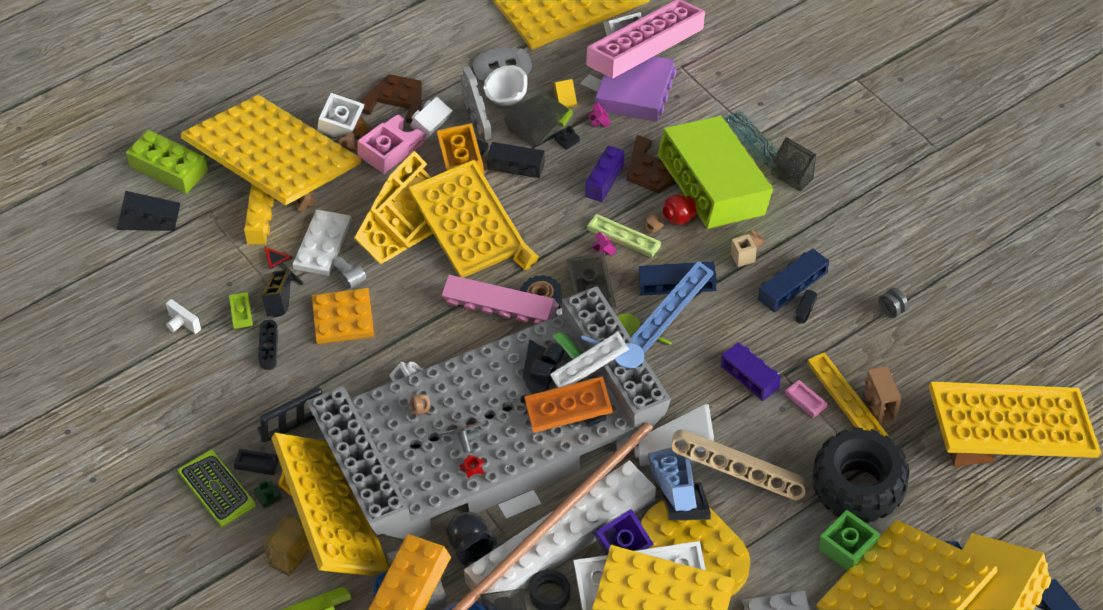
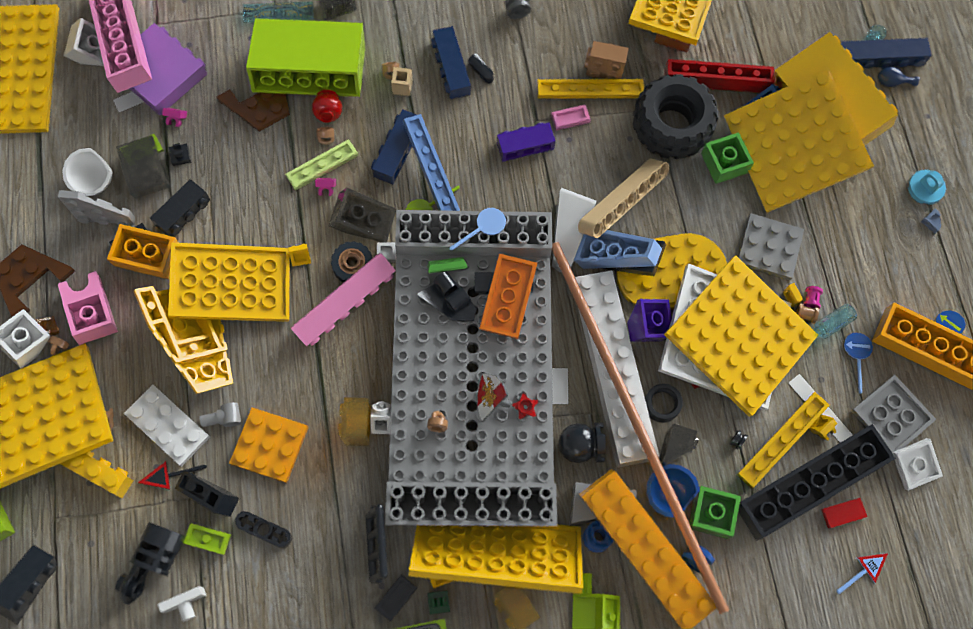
camera: 70 degrees left, 20 degrees up
white brick [410,97,452,140] -> none
light grey piece [473,46,532,82] -> none
white tile [550,332,629,388] -> none
yellow slope [551,79,577,108] -> none
dark purple brick [585,145,625,202] -> none
none -> black cylinder [115,522,186,605]
none -> clear yellow brick [338,397,372,446]
none -> red brick [664,59,775,93]

